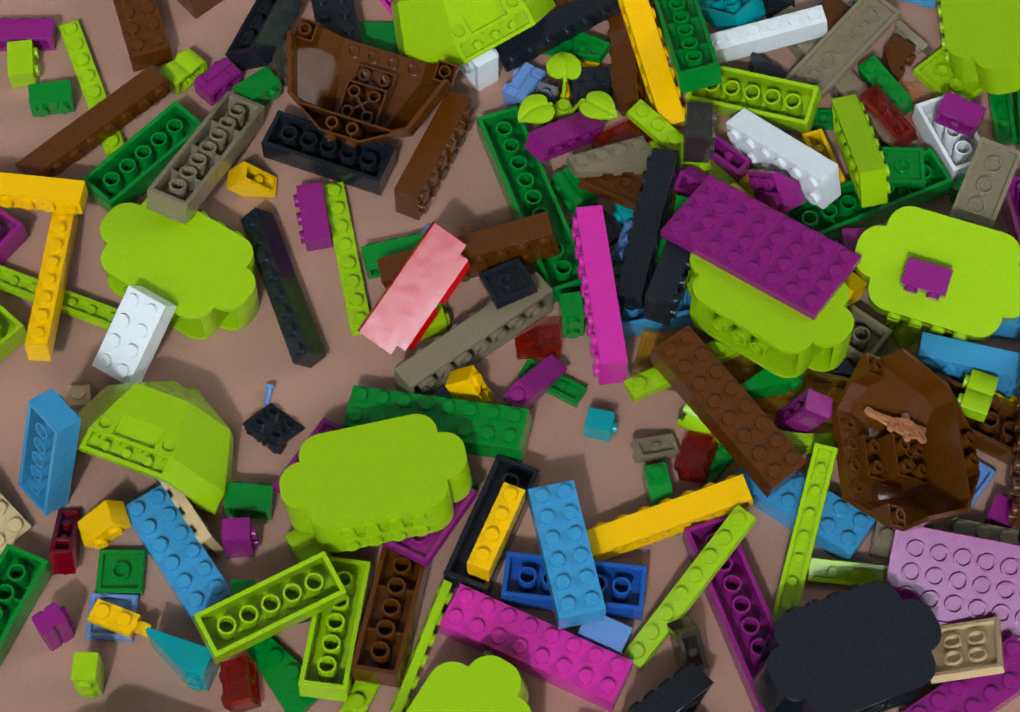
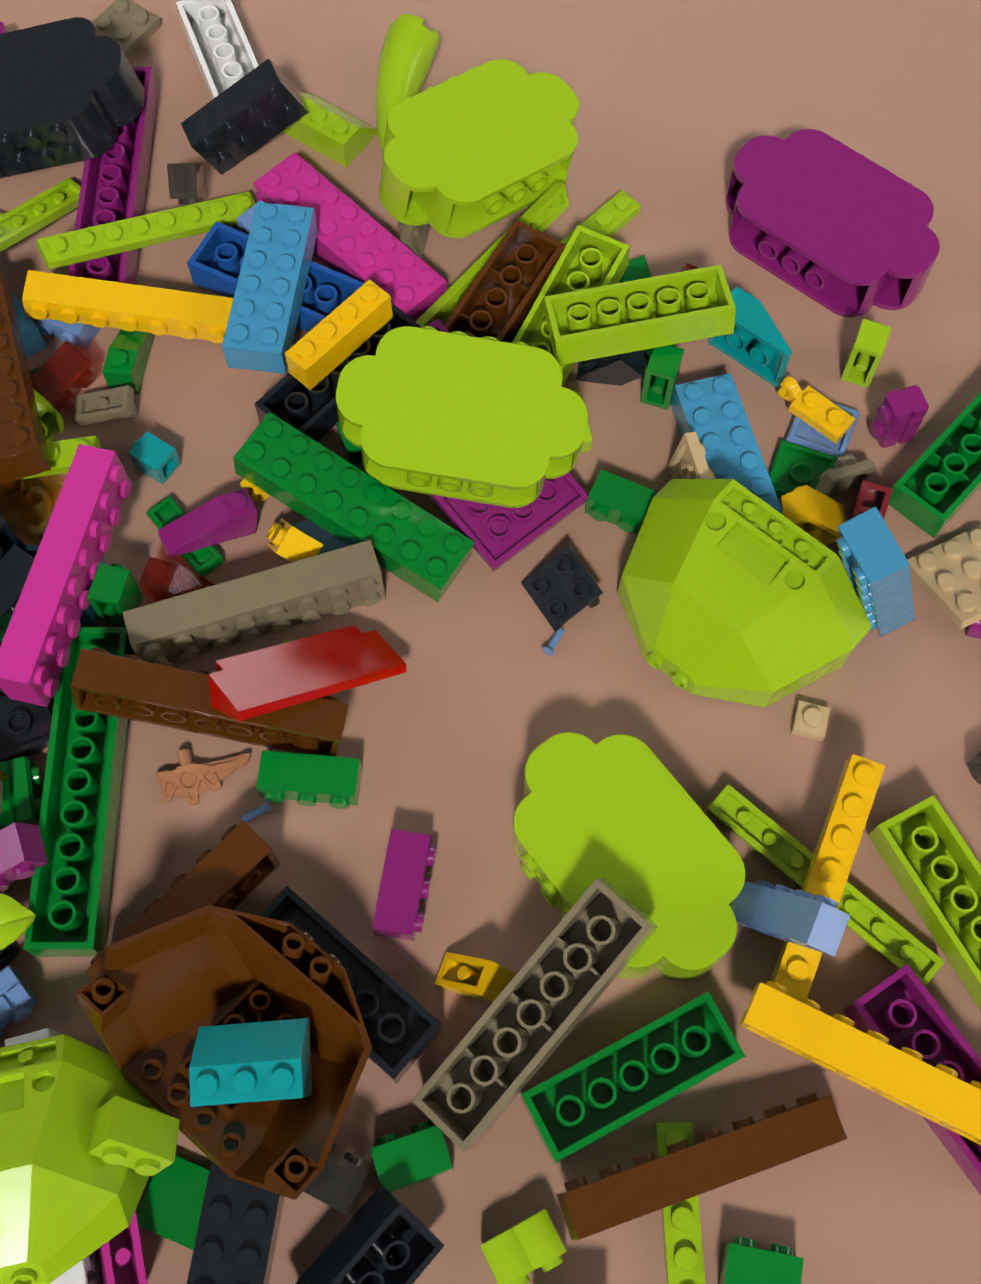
camera: 160 degrees left, 5 degrees up
white brick [92,285,177,384] -> none
magenta brick [193,58,243,107] -> none
magenta brick [222,517,259,558] -> none
black brick [240,208,326,368] -> none
lime plate [322,181,370,336] -> none
black plate [478,257,538,310] -> none
none -> lime brick [88,1096,180,1176]
none -> teal slope [189,1018,313,1107]
none -> medium blue brick [731,879,850,957]
none -> dark tan hinge [815,453,876,497]

